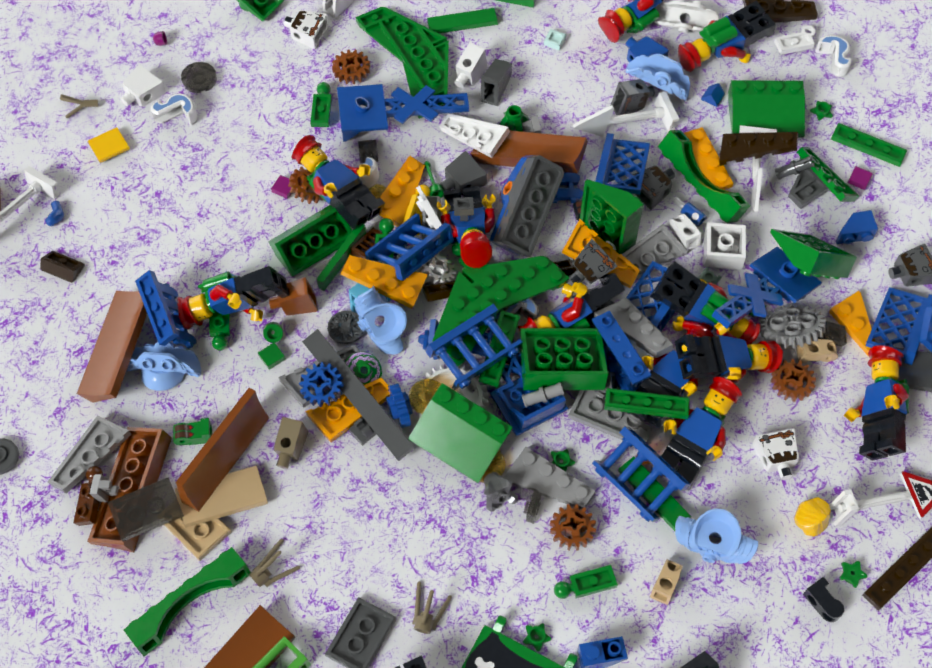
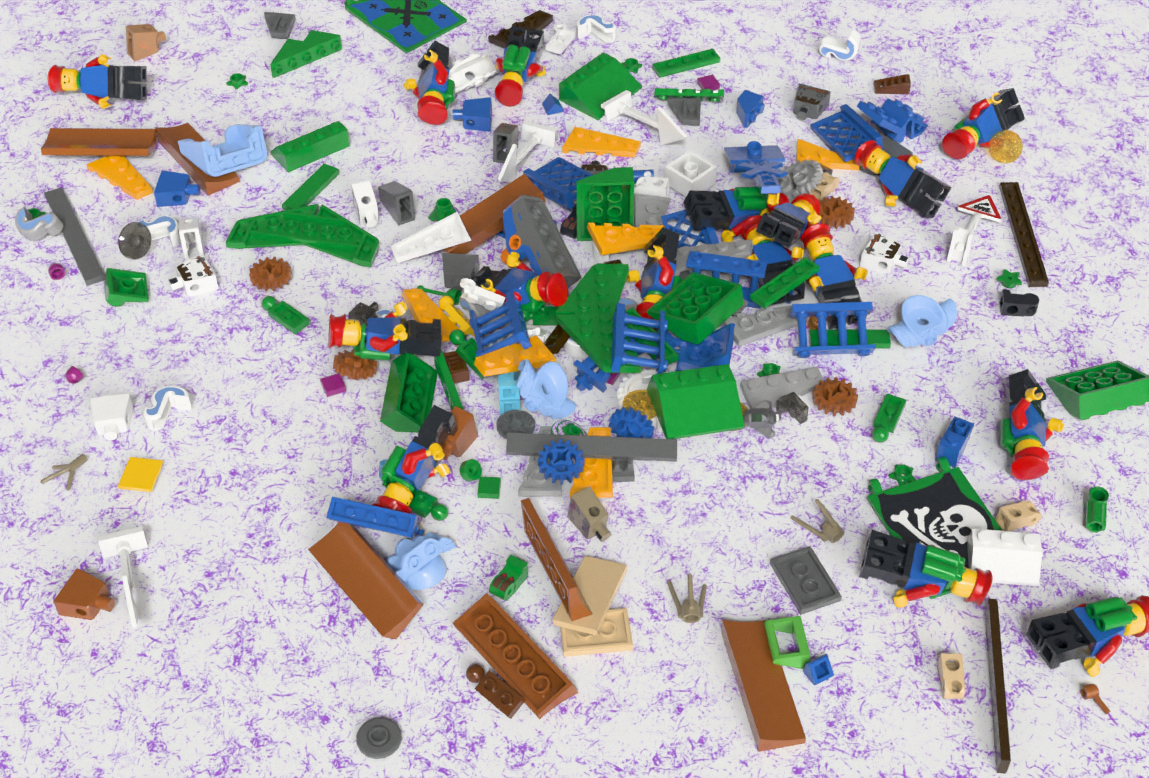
camera: 50 degrees left, 15 degrees down
dark brown slope [40,251,85,283] -> none
blue arm [45,201,64,226] -> none
light grey wing [48,415,132,494] -> none
light grey tile [90,474,119,503] -> none
clear smoke tile [108,477,184,542] -> none
green arch [123,547,251,657] -> none
clear smoke tile [181,62,217,93] -> none
blue piece [337,84,469,142] -> none
dark grey tile [453,197,474,221] -> none
light grey tile [522,115,541,133] -> none
light grey pin [522,382,565,407] -> none
light aqua tile [544,29,566,51] -> none
torso [569,239,617,284] -> none
light blue piece [625,54,690,101] -> none
tan leg [650,559,683,605] -> none
green arch [658,130,751,223] -> none
dark brown wing [719,132,798,166] -> none
green slope [770,229,857,280] -> none
dark grey pin [775,155,815,180] -> none
yellow hair [794,497,831,537] -> none

